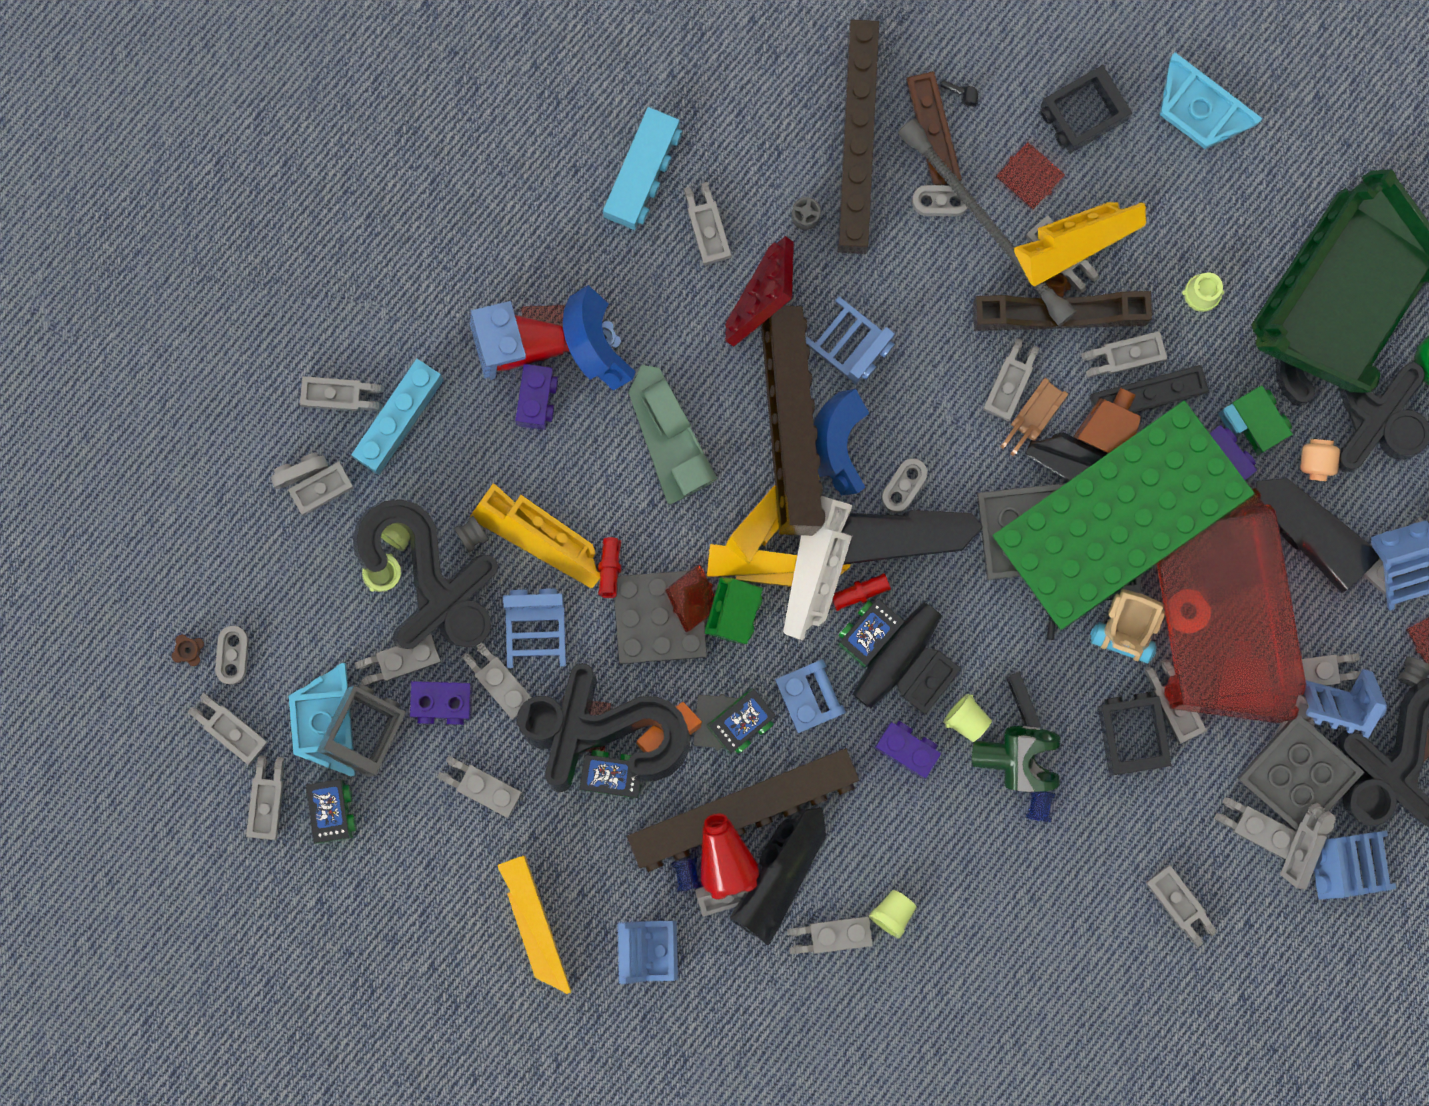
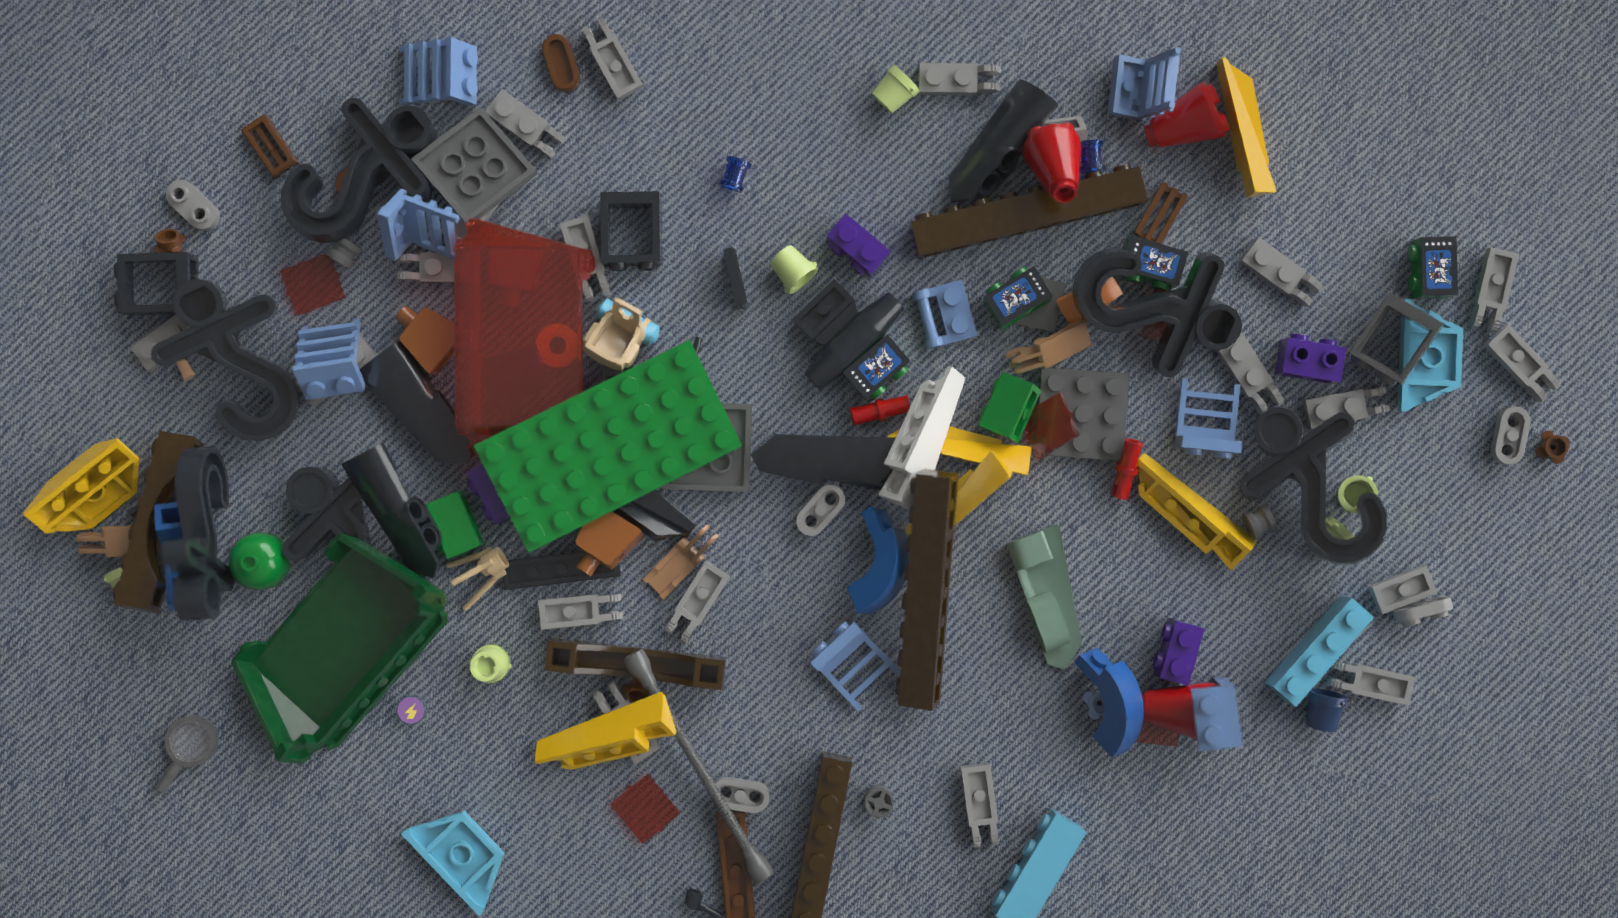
camera: 165 degrees left, 5 degrees up
dark red plate [725,236,794,347] -> none
dark green connector [971,726,1060,792] -> none
black window [1040,64,1132,154] -> none
medium azure tile [1219,403,1248,436] -> none
light grey hinge [1280,803,1336,889] -> none
light nougat head [1300,439,1340,481] -> none
none -> black panel [341,442,442,579]
none -> dark orange torso [395,306,471,376]
none -> medium lavender tile [396,694,428,725]
none -> tan plant [446,546,509,611]
none -> reddish brown tile [542,34,581,93]
none -> medium nougat arm [1006,318,1091,374]
none -> reddish brown tile [1133,182,1188,244]
none -> red cone [1143,82,1230,148]
none -> dark blue piece [1306,688,1347,732]

